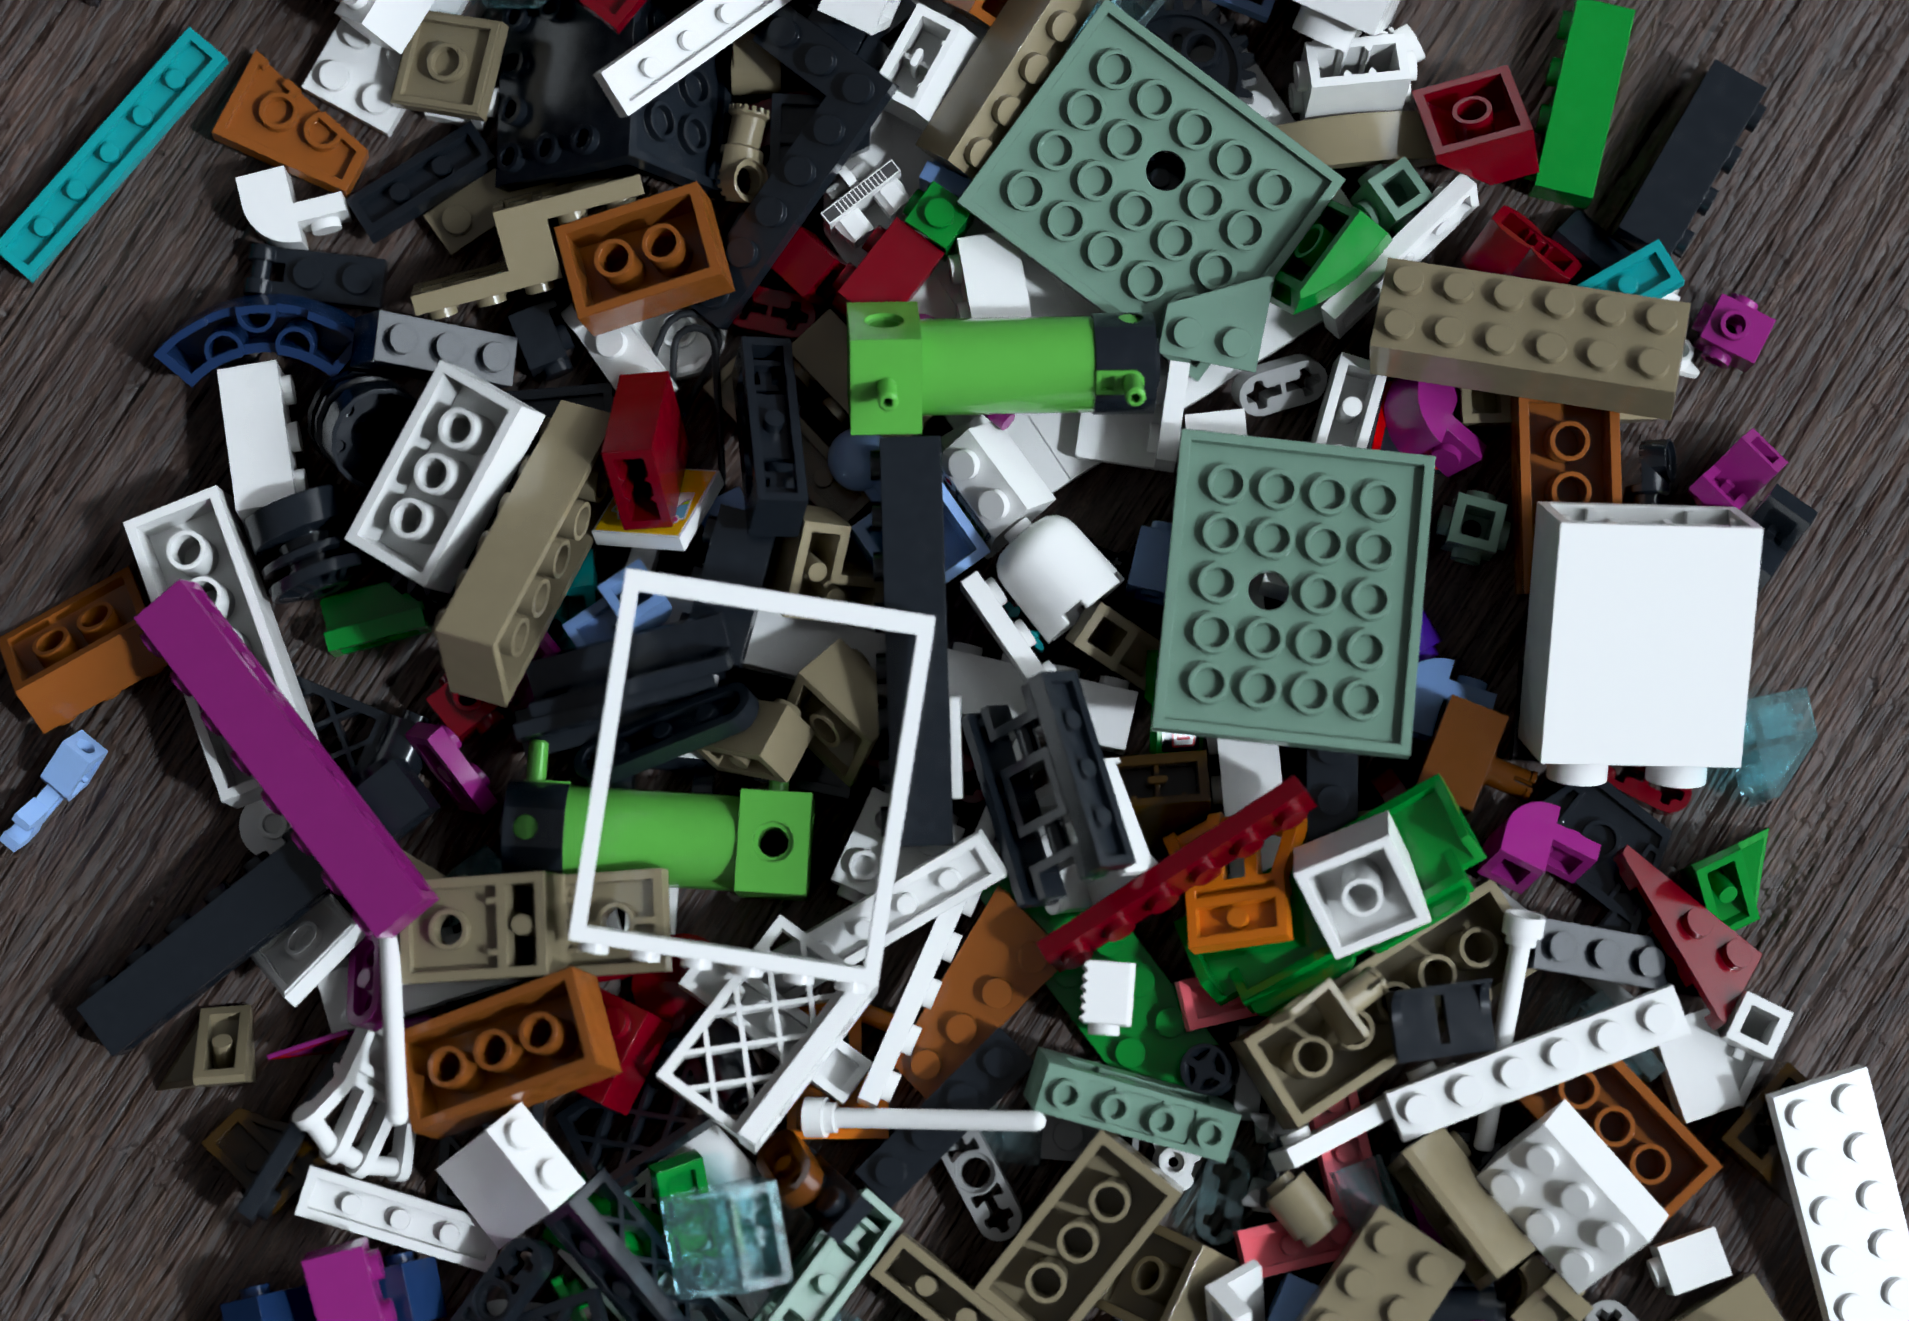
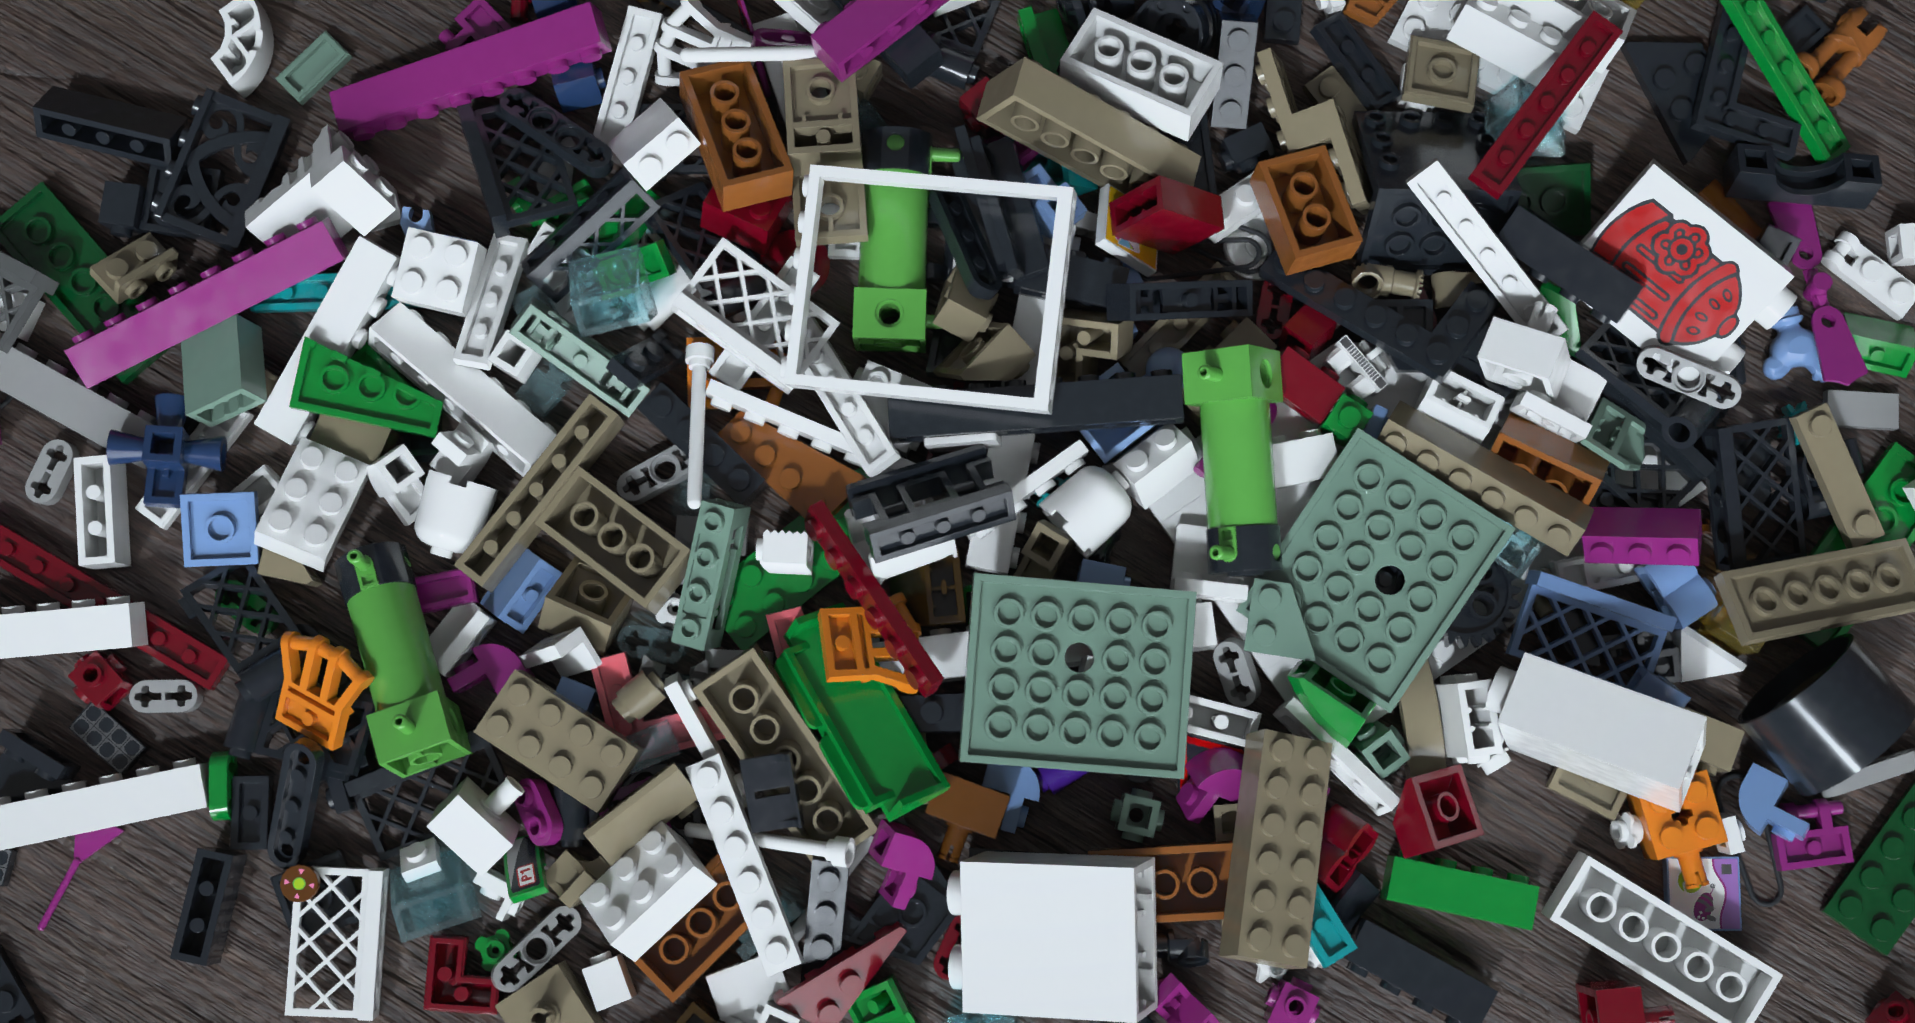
camera: 90 degrees right, 0 degrees up
magenta plate [404,722,498,815] -> none
reddish brown plate [756,1130,823,1209] -> none
black wheel [1180,1043,1240,1096] -> none
dark tan bracket [1269,966,1388,1046] -> none
white slope [1293,810,1431,960] -> none

